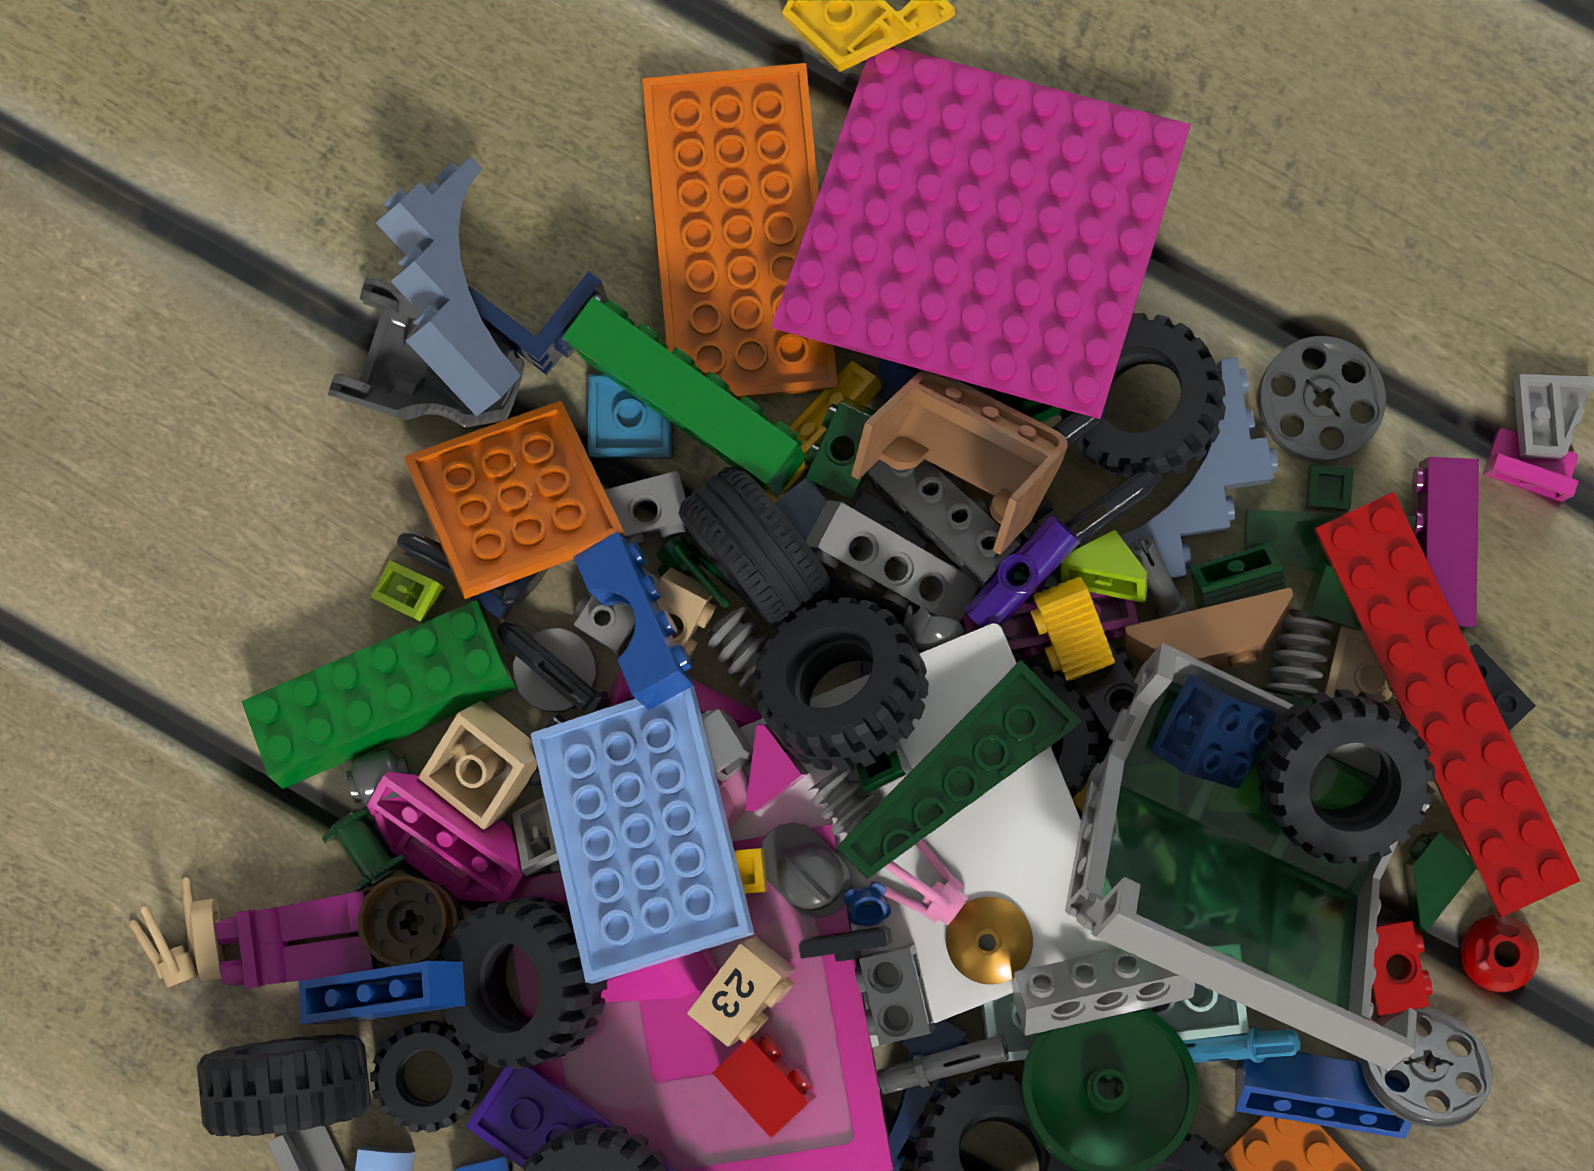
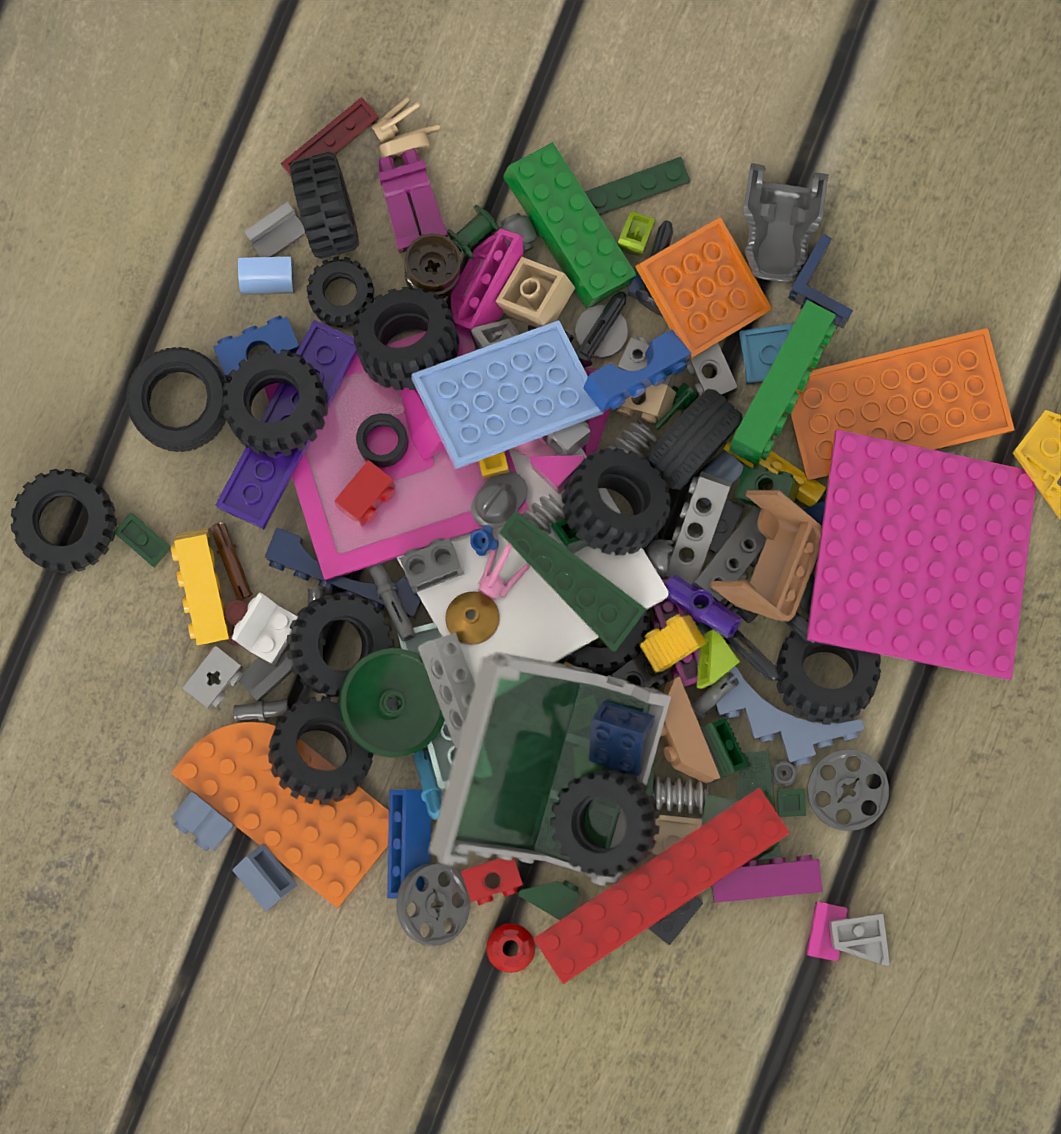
camera: 85 degrees right, 0 degrees up
blue brick [298,961,465,1024] -> none
sand blue arch [376,156,521,416] -> none
tan brick [687,936,797,1047] -> none
black plate [798,926,892,962] -> none
none -> dark red plate [280,97,379,177]
none -> black tyre [356,413,409,467]
none -> dark green plate [585,156,690,216]
none -> dark grey plate [771,760,797,786]

